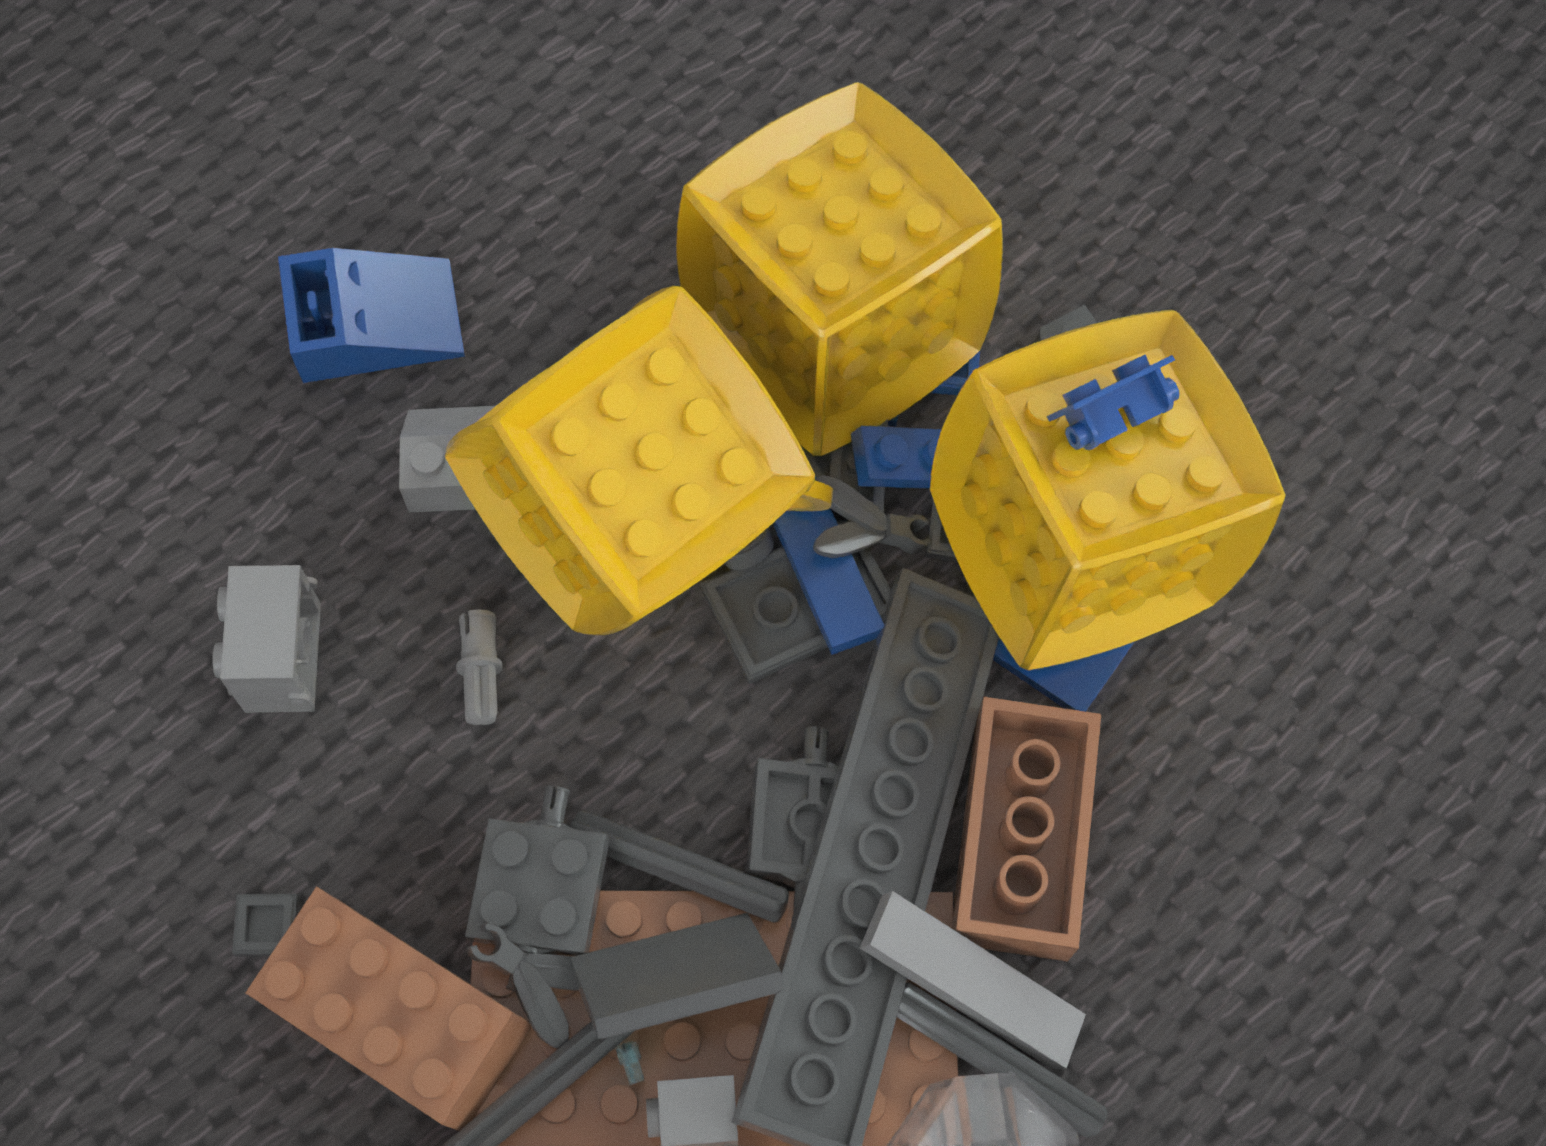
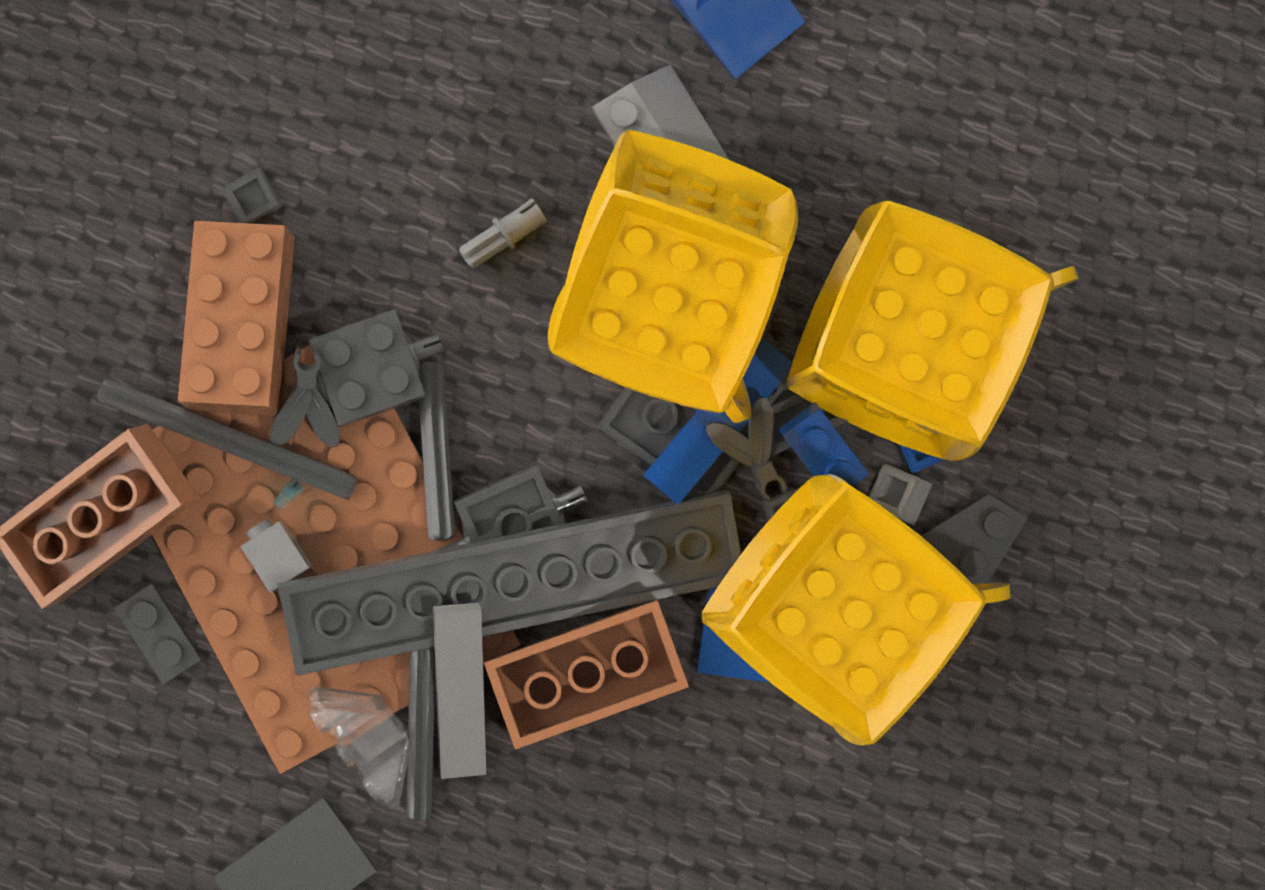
camera: 65 degrees right, 20 degrees up
light grey brick [213,565,321,713] -> none
dark grey tile [570,913,784,1039] -> none
blue hinge [1047,354,1180,450] -> none

